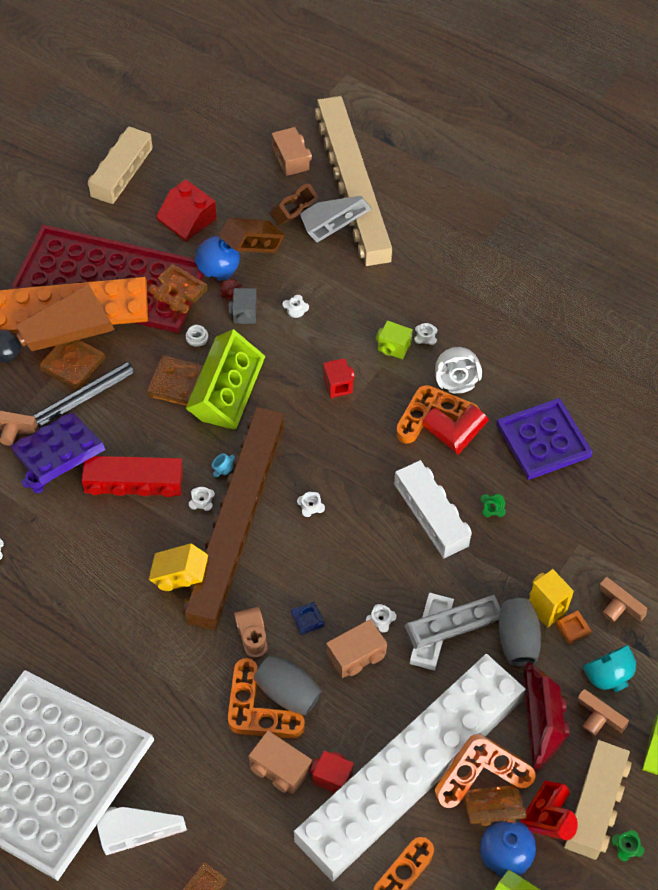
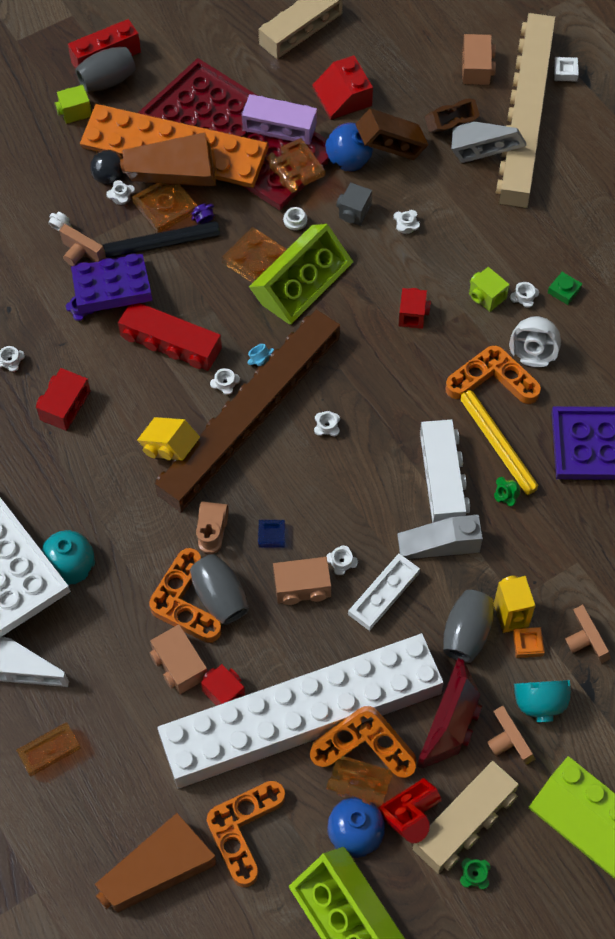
camera: 25 degrees right, 5 degrees up
clear red plate [220,279,242,299] -> none
light grey tile [405,595,501,649] -> none
red brick [422,404,489,455] -> none
none -> red brick [36,368,91,431]
none -> teal cylinder [41,530,95,585]
none -> white plate [107,180,135,205]
none -> dark purple plate [191,204,215,225]
none -> lavender brick [242,94,317,145]
none -> light grey slope [397,515,482,559]
none -> yellow axle [461,390,538,495]
none -> green plate [547,272,582,305]
none -> white plate [554,57,578,81]

